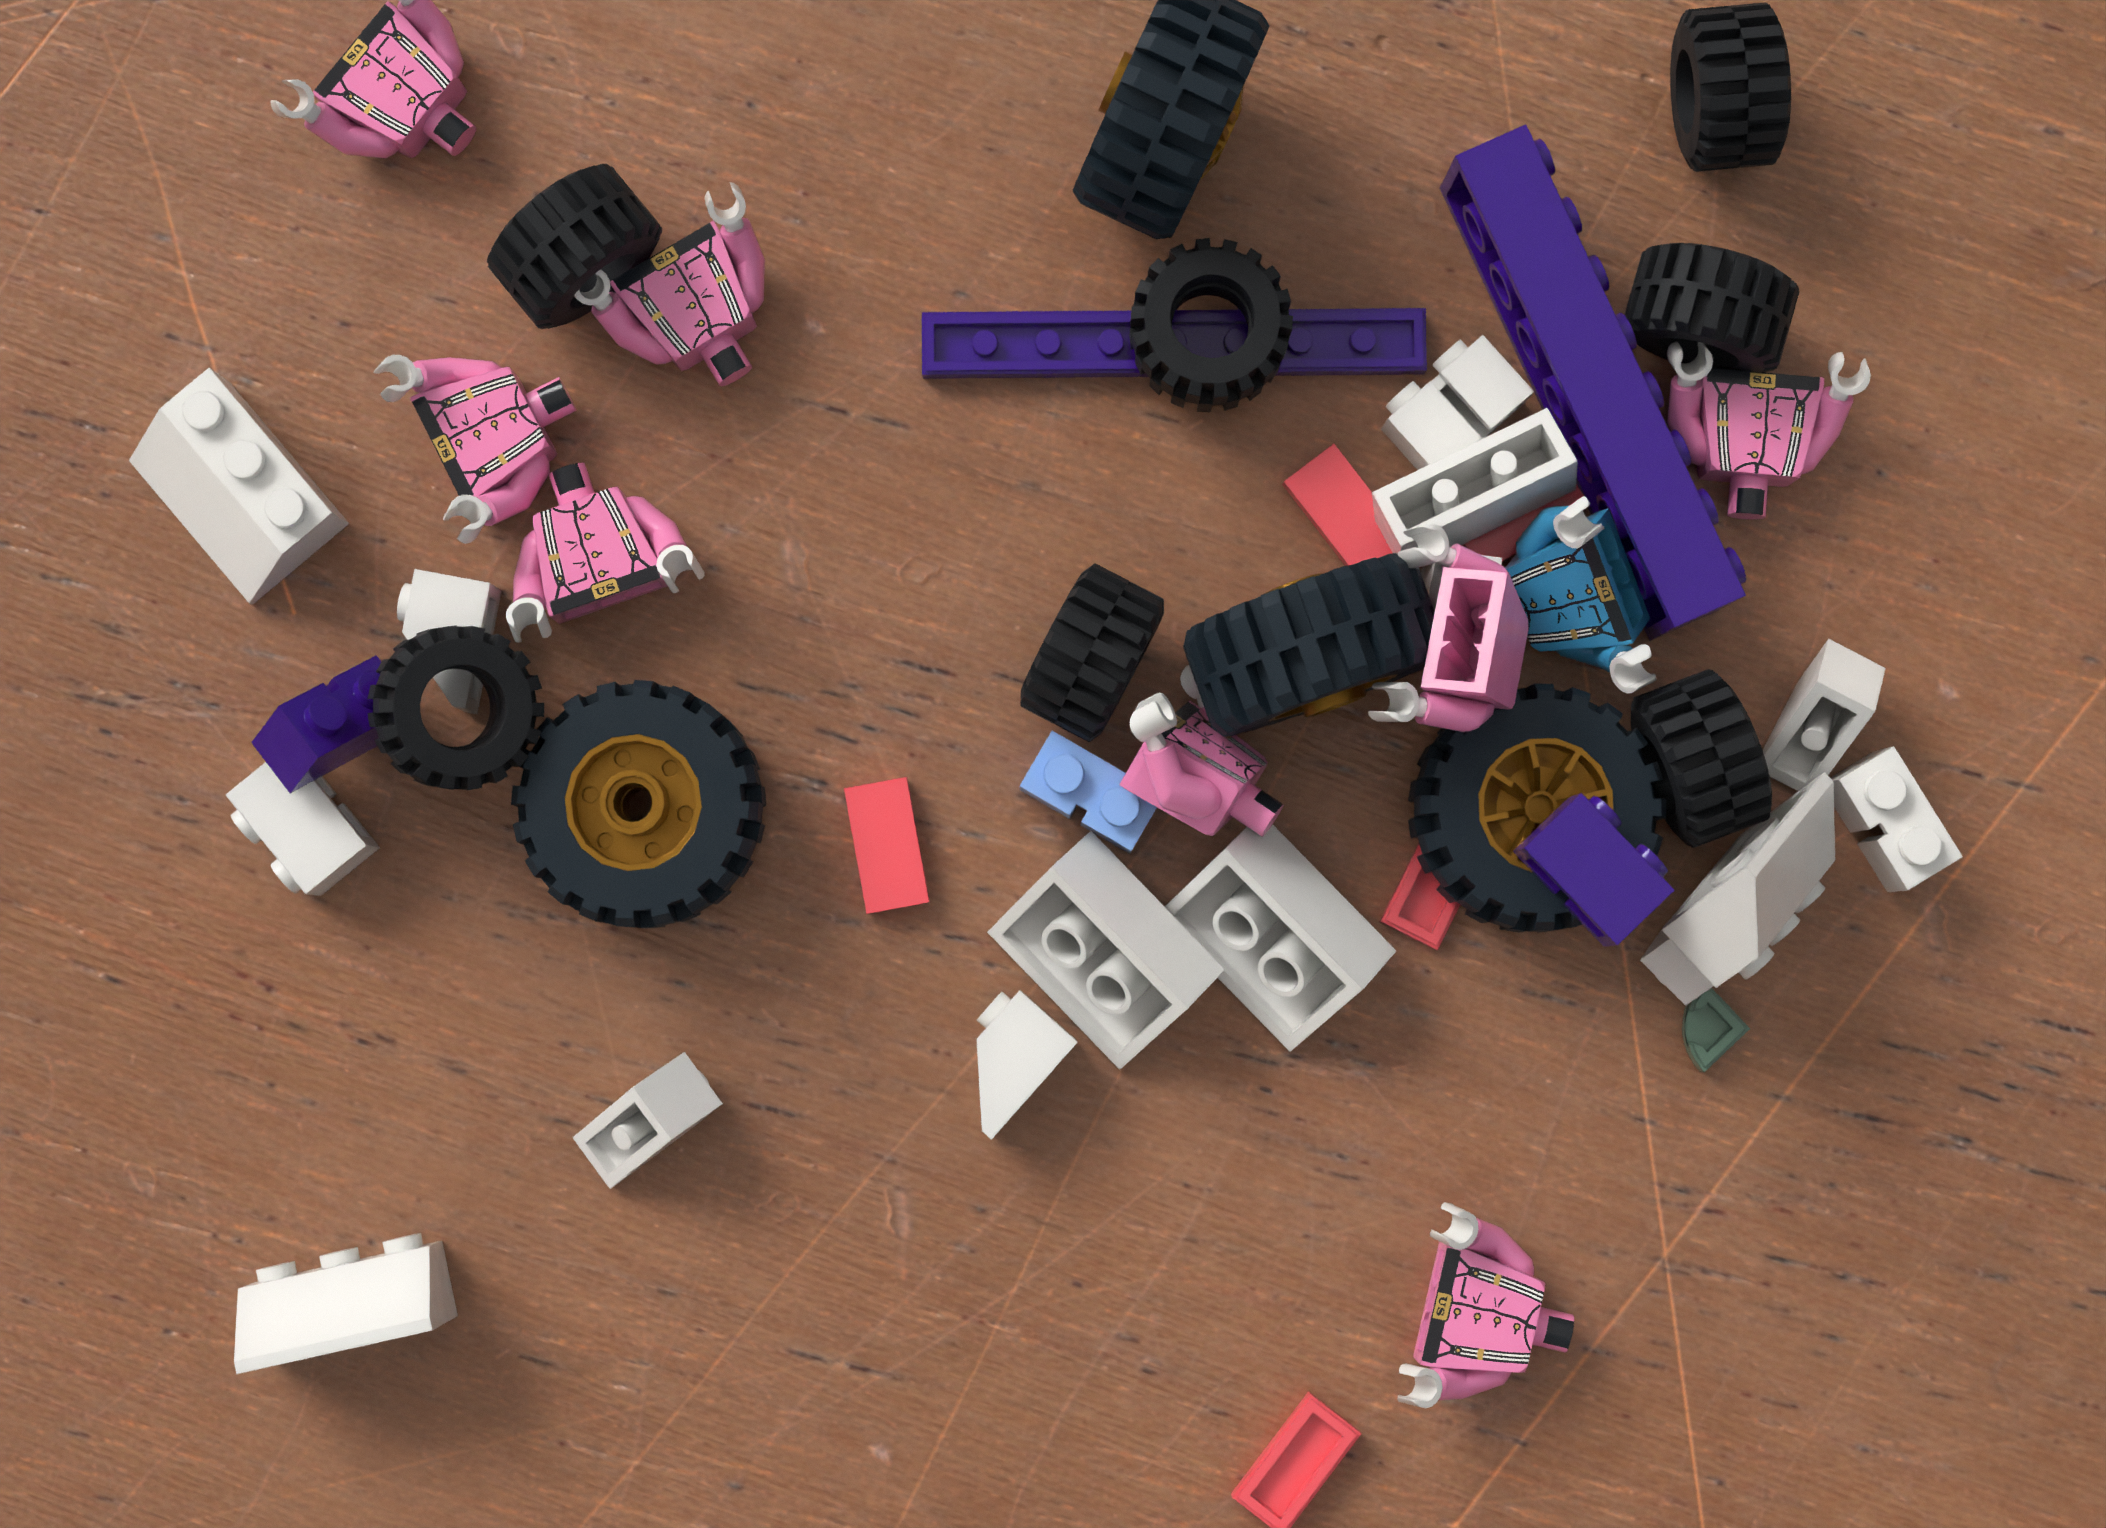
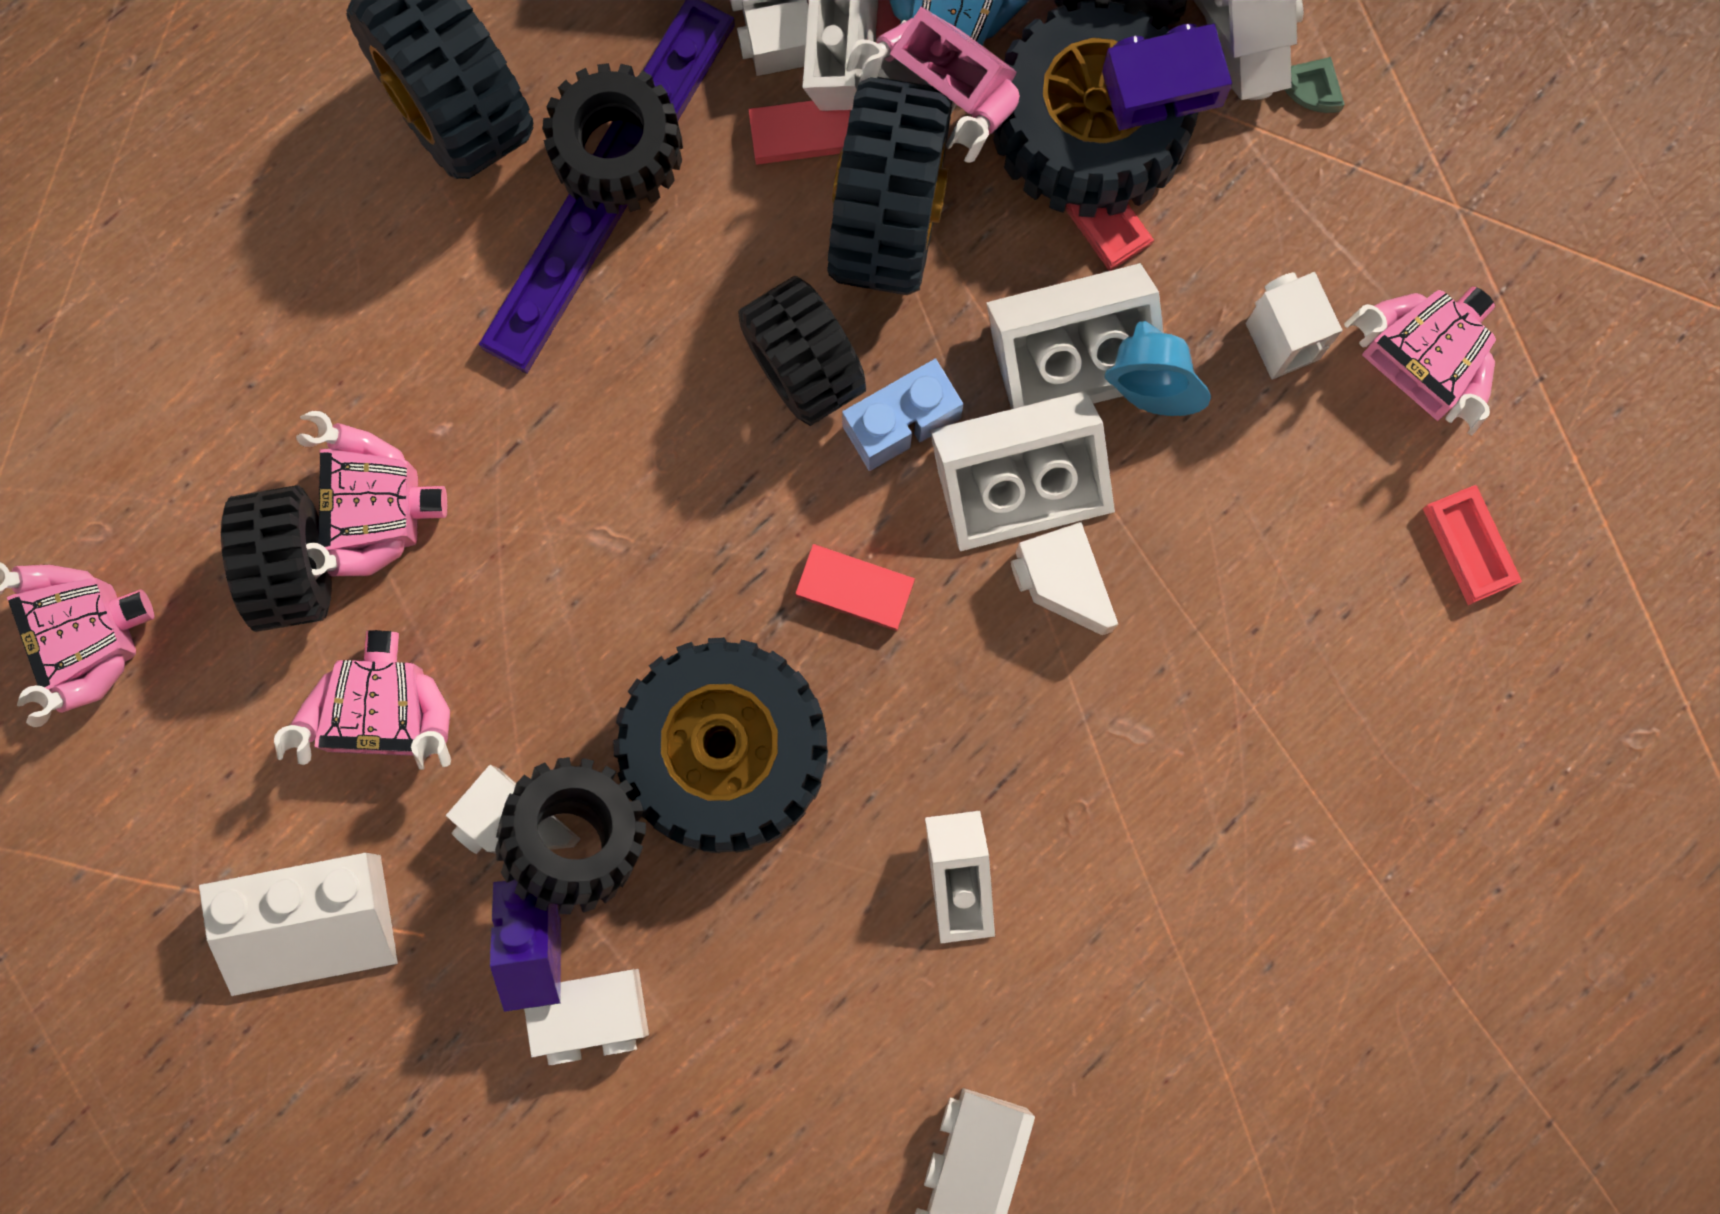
camera: 60 degrees left, 5 degrees down
bright pink torso [506,463,705,643] -> none
bright pink torso [1119,665,1284,837] -> none
none -> dark azure piece [1104,321,1211,416]
none -> white piece [1245,272,1343,380]

